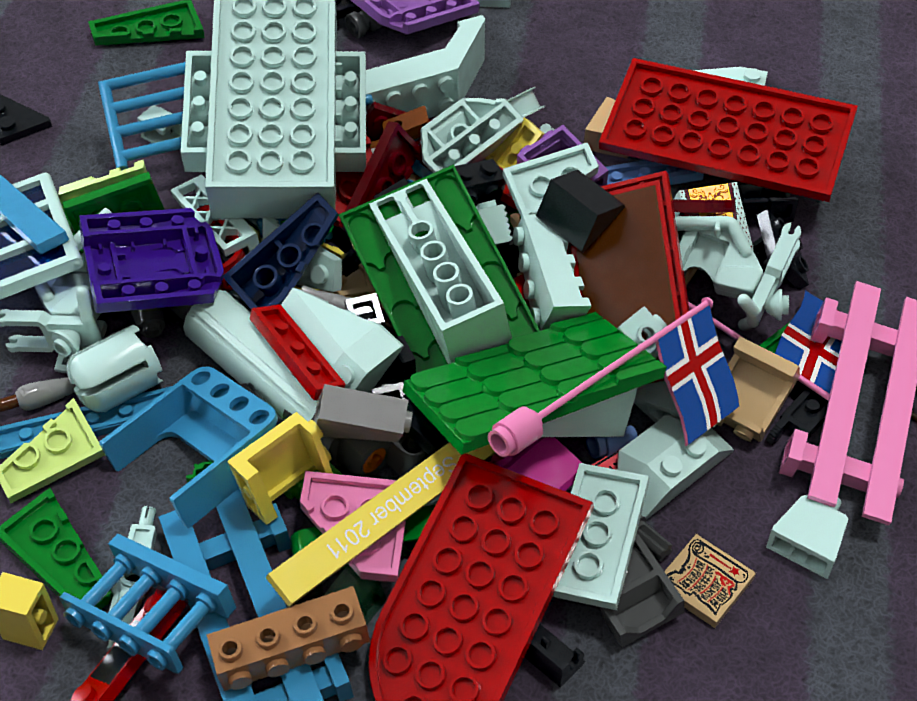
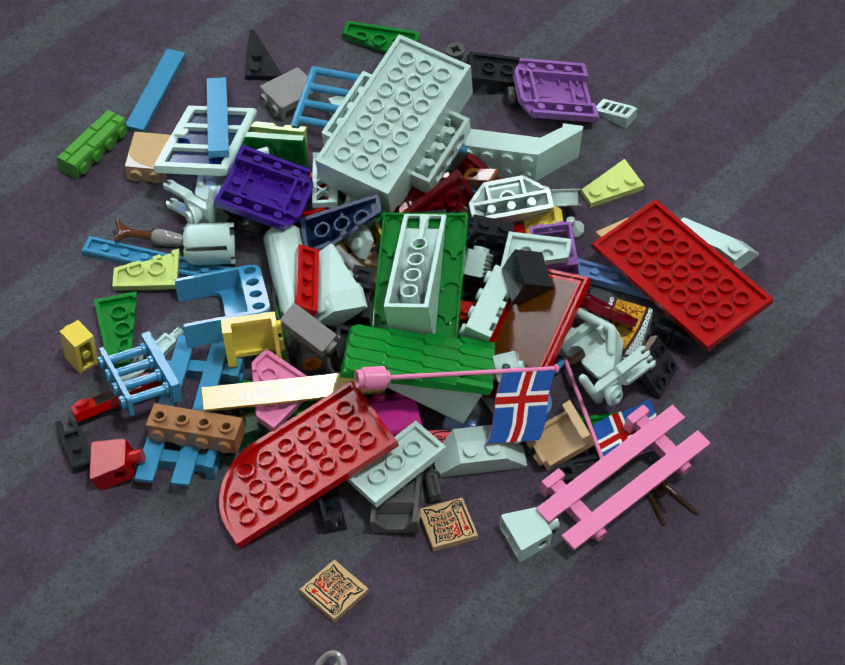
camera: 30 degrees right, 0 degrees up
none -> light grey panel [259,67,321,121]
none -> yellowish green wing [581,159,644,208]

